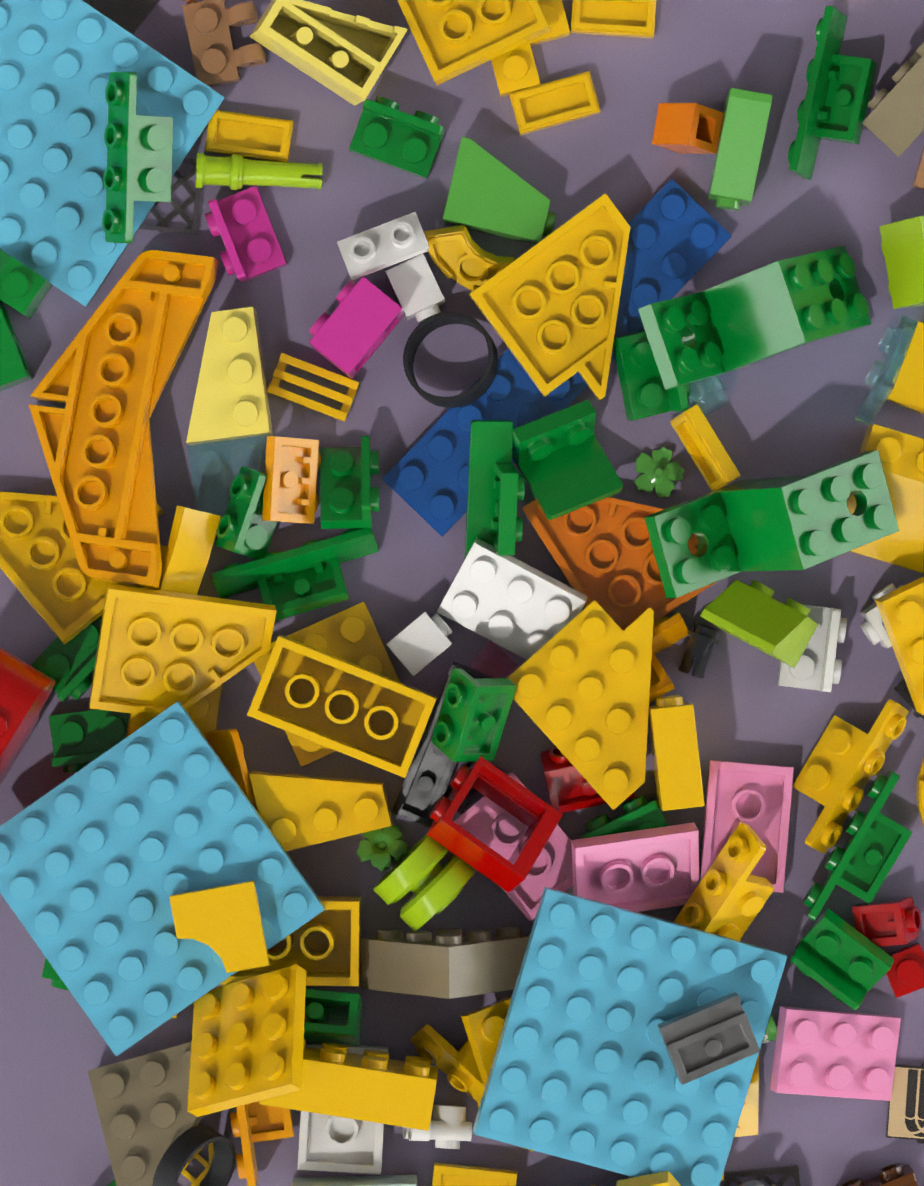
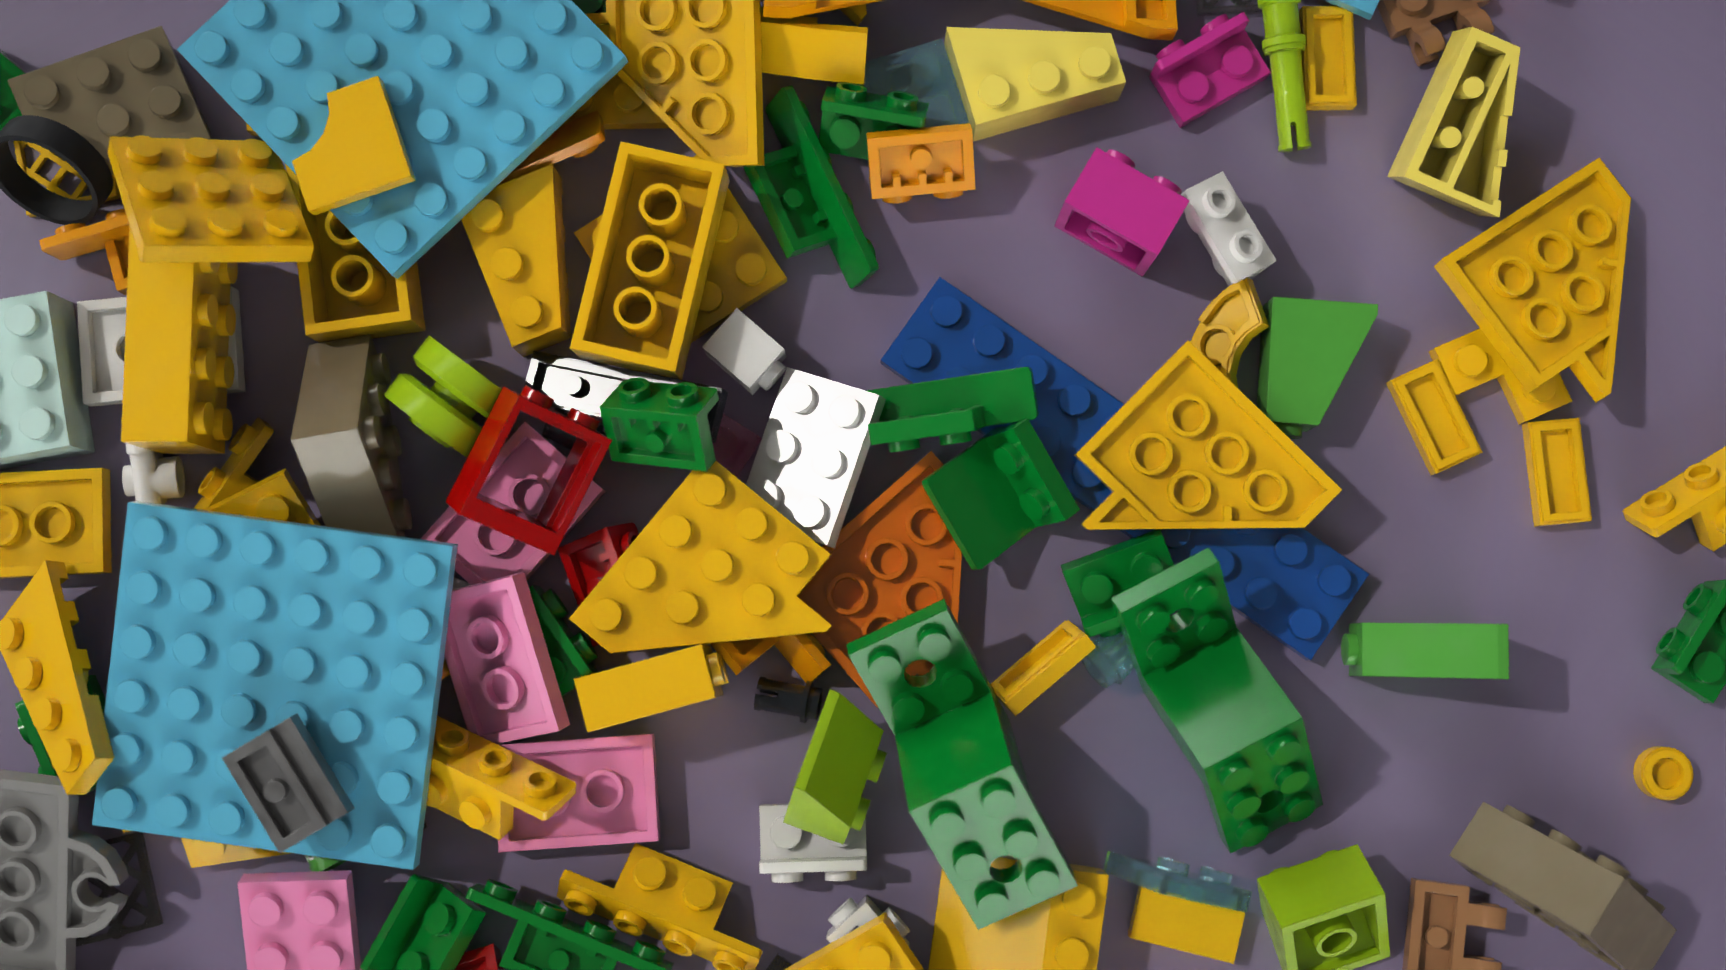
camera: 80 degrees right, 5 degrees down
yellow tile [267,353,360,422] -> none
green brick [304,989,363,1046] -> none
green bracket [320,435,380,529] -> none
green bracket [349,96,444,180] -> none
bright green plant [357,824,408,872] -> none
white brick [385,254,445,323] -> none
black tyre [403,312,498,408] -> none
bright green plant [634,447,685,498] -> none
orange brick [652,103,723,154] -> none
green bracket [788,6,877,180] -> none

